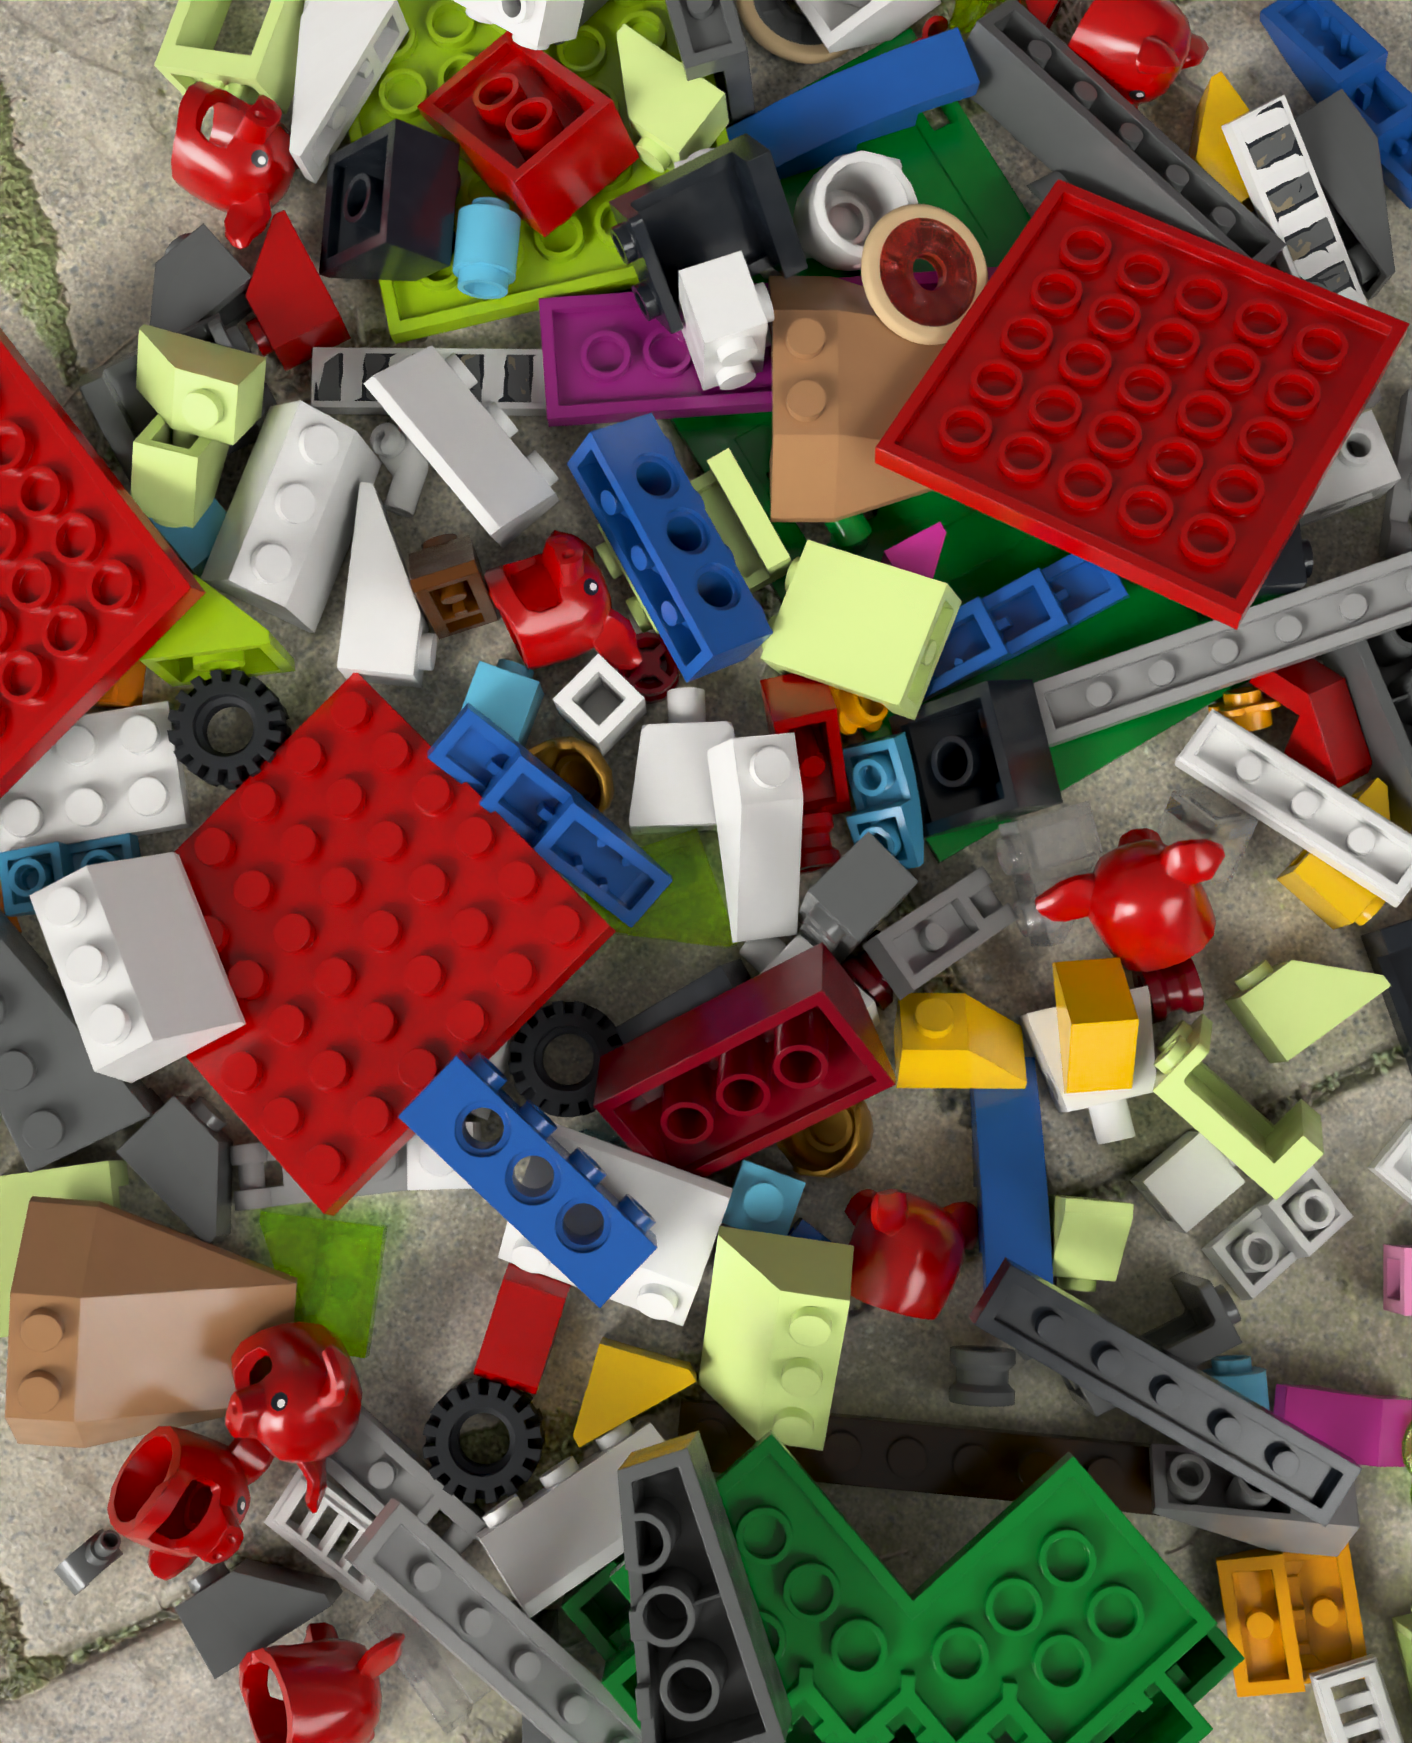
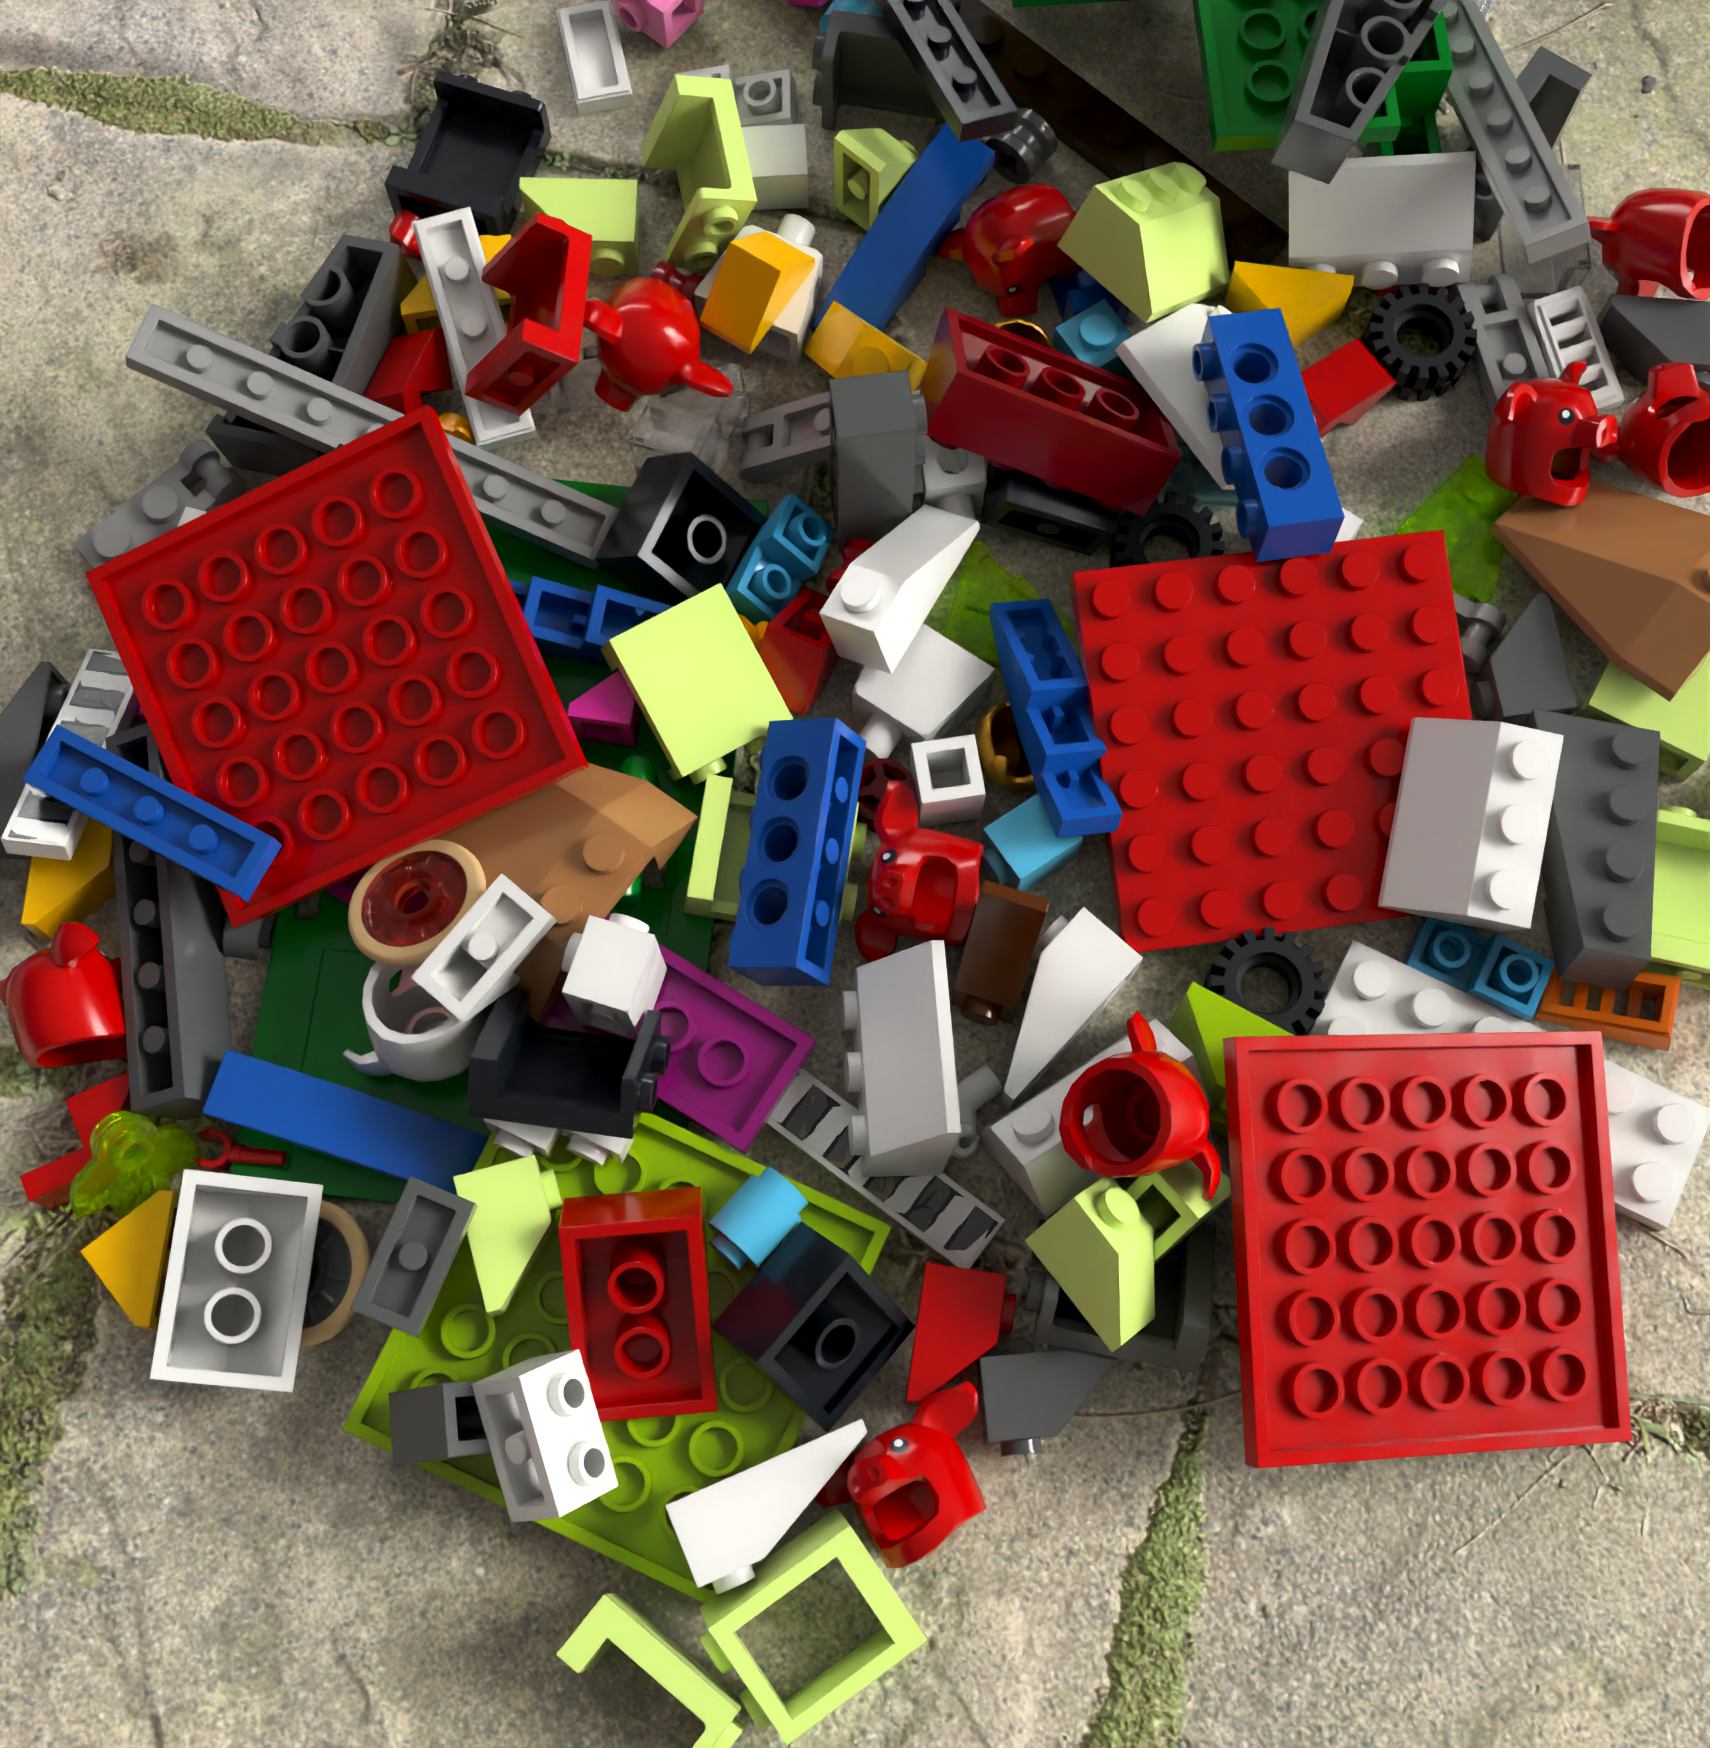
camera: 145 degrees left, 10 degrees down
none -> blue plate [22,724,282,902]
none -> white slope [411,873,557,1023]
none -> red panel [465,213,593,417]
none -> red piece [1059,1011,1221,1201]

